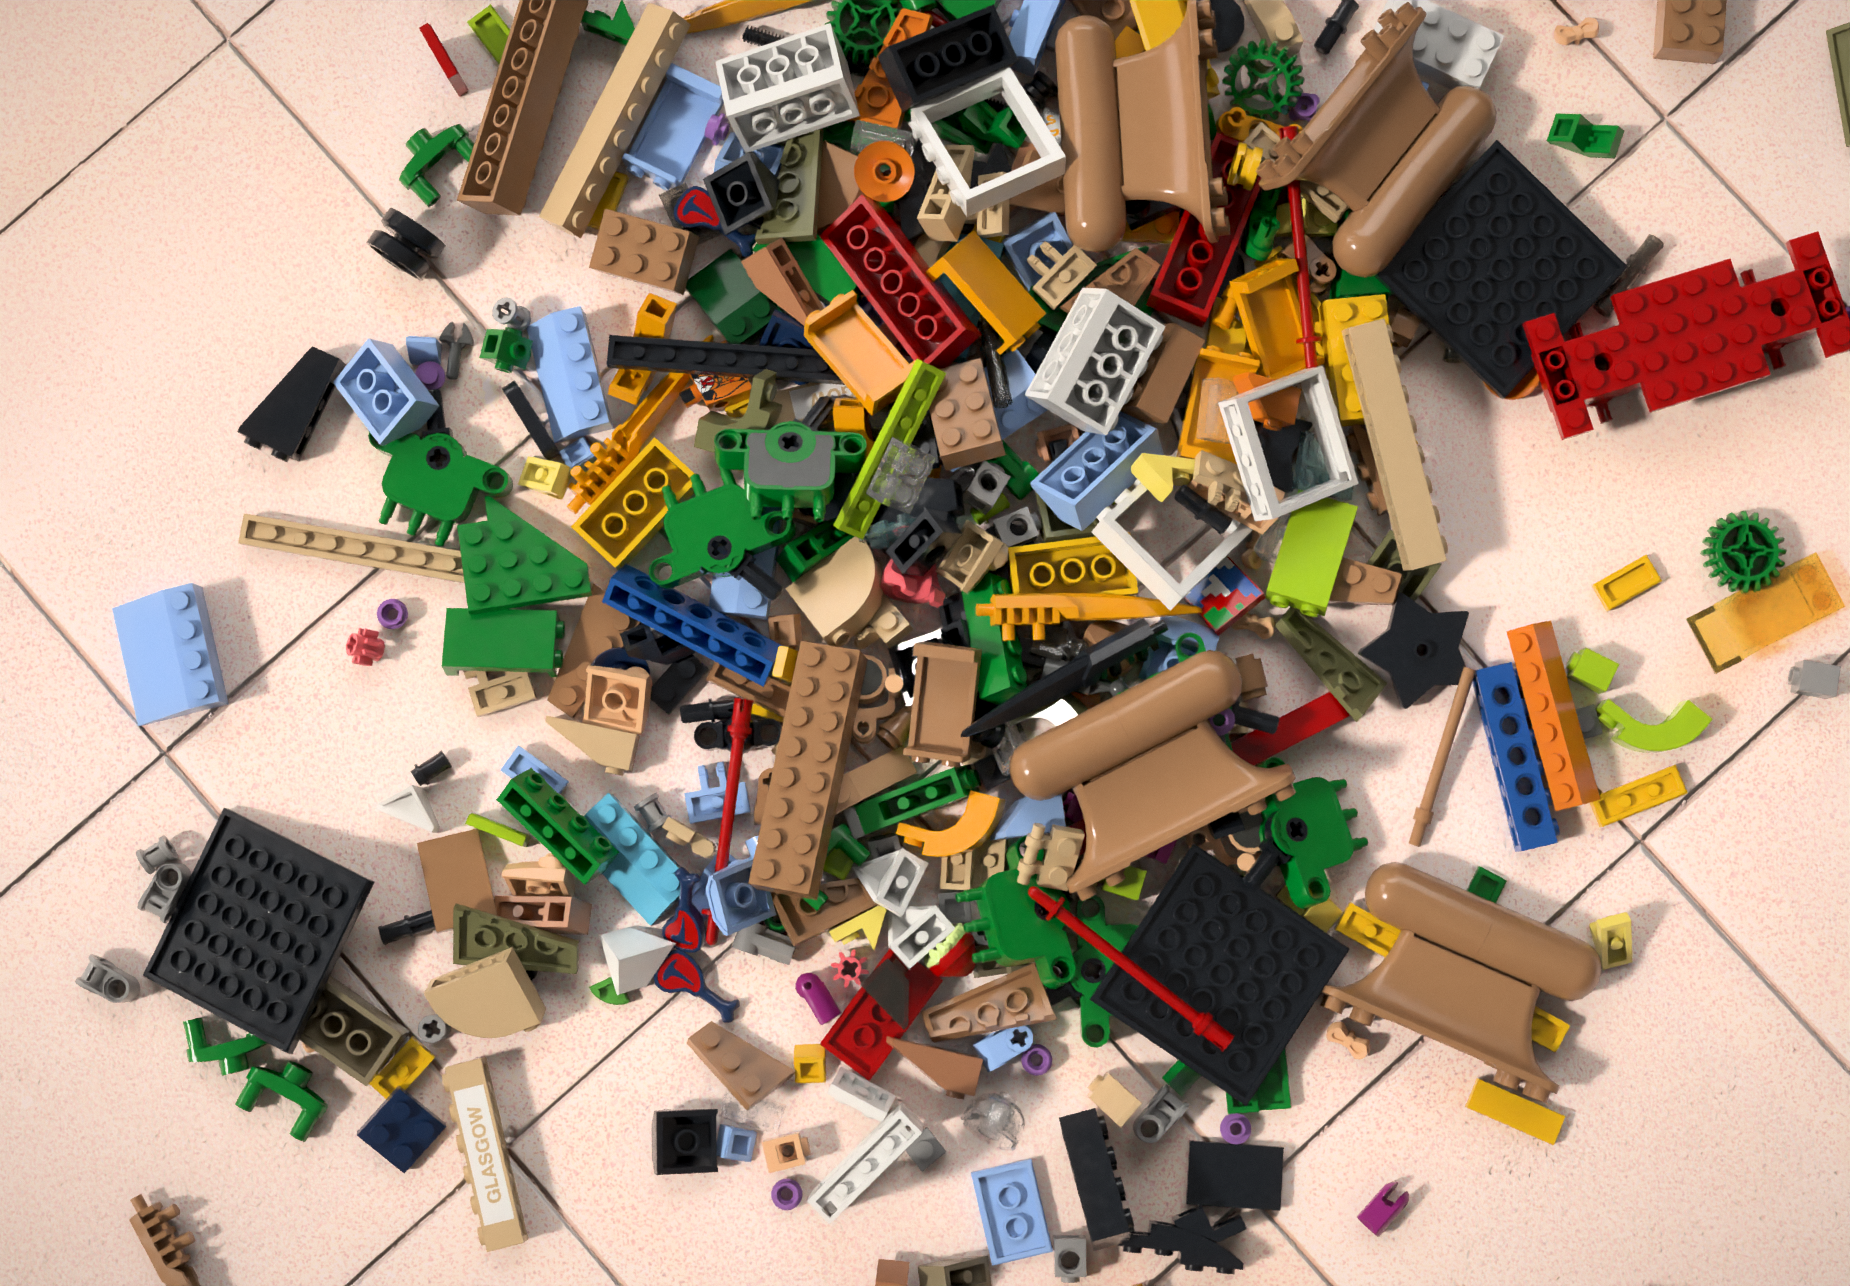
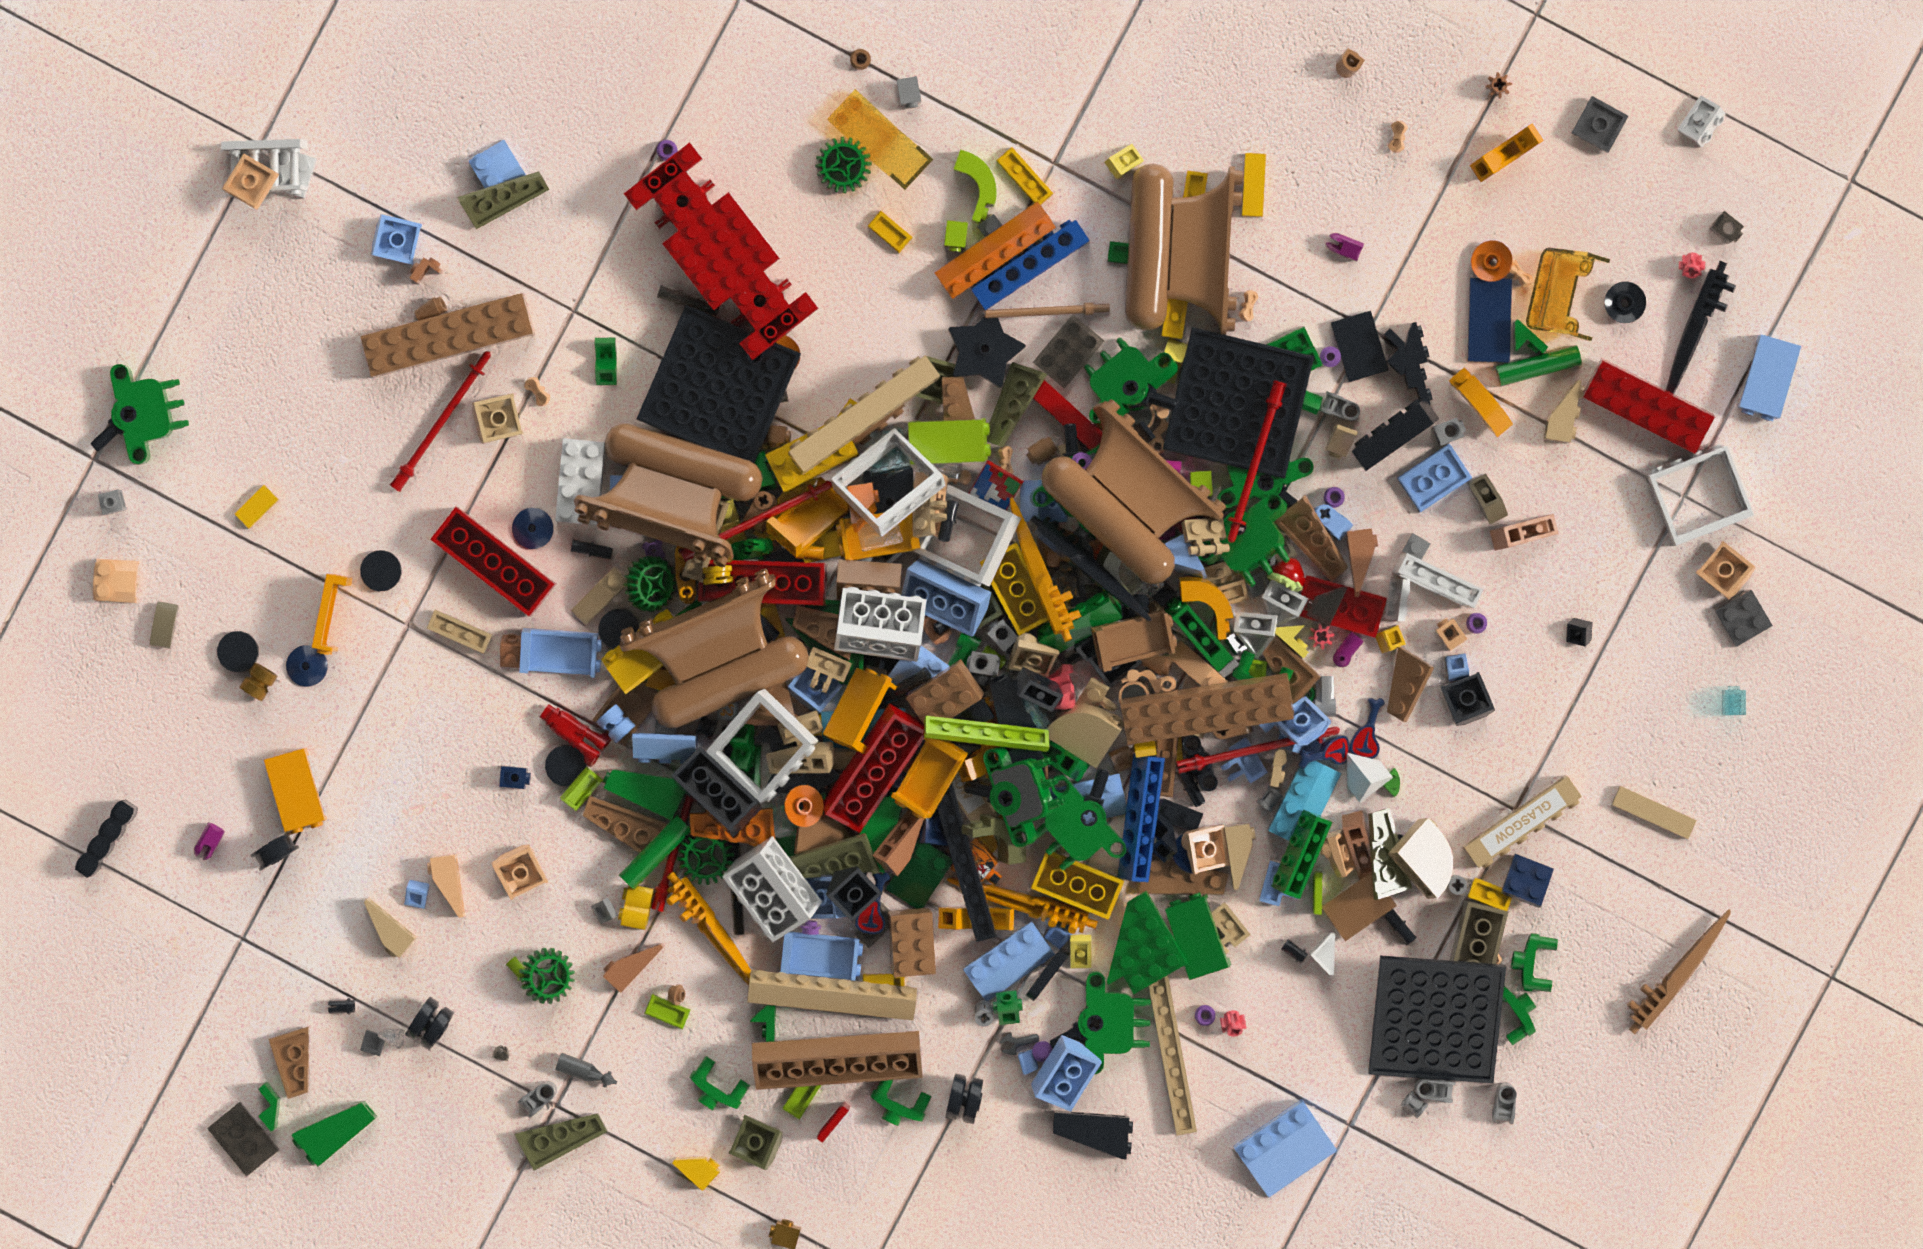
camera: 110 degrees left, 5 degrees up
clear brick [866,437,936,514] -> none
clear cylinder [961,1091,1025,1151] -> none
light yellow slope [1131,453,1195,502] -> none
none -> clear smoke plate [1032,314,1105,389]

